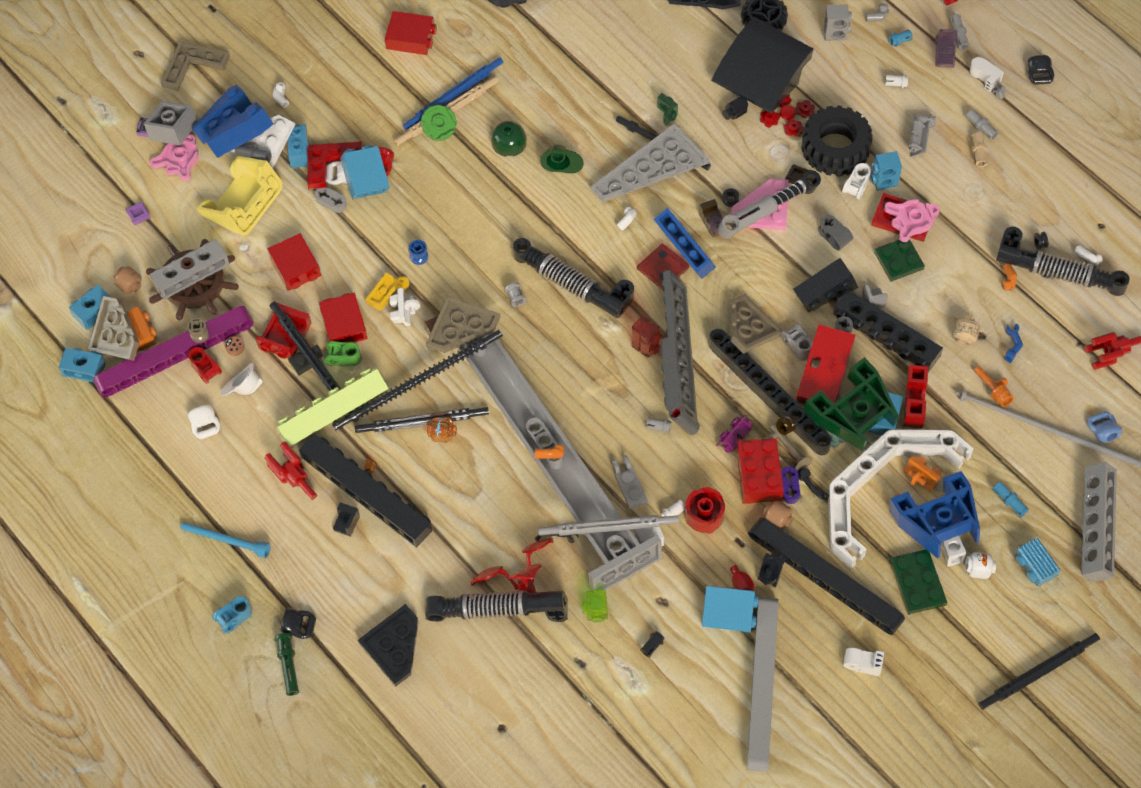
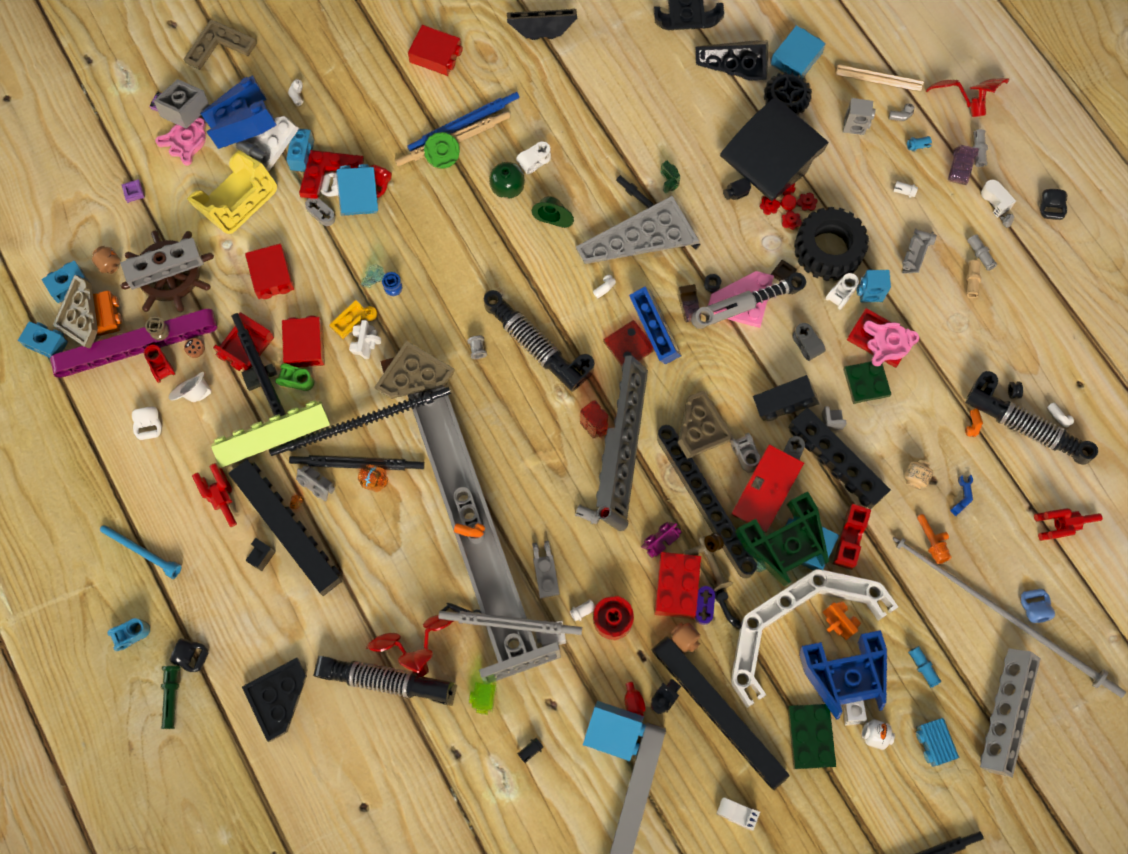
camera: 10 degrees right, 10 degrees up
none -> light grey hinge [296,465,335,502]
none -> clear light blue plate [360,264,385,288]
none -> white piece [516,141,551,174]

